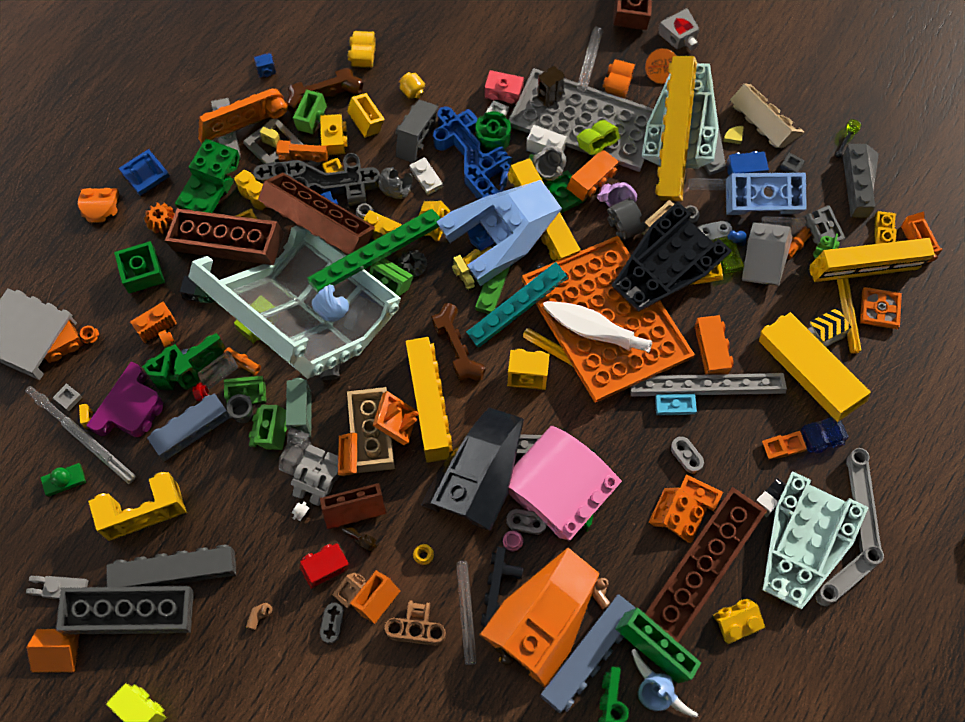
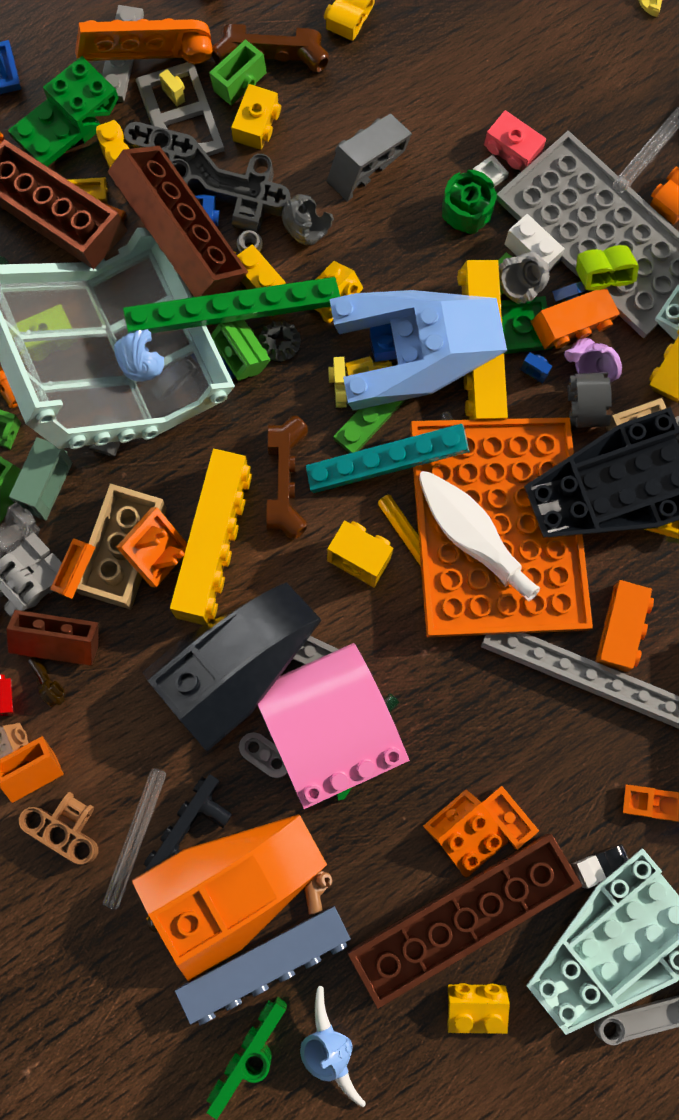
camera: 20 degrees right, 10 degrees up
orange plate [276,140,328,162] -> none
yellow tile [321,158,344,173] -> none
yellow brick [347,93,385,137] -> none
yellow head [399,72,425,99] -> none
white plate [409,157,443,195] -> none
yellow plate [413,544,434,565] -> none
blue beam [433,107,512,200] -> none
bright pink plate [503,531,523,551] -> none
dark brown brick [537,66,565,108] -> none
green brick [615,607,701,684] -> none
medium azure plate [655,394,697,415] -> none
light grey plate [671,437,704,473] -> none
none -> blue plate [520,352,552,384]
none -> blue plate [552,282,589,302]

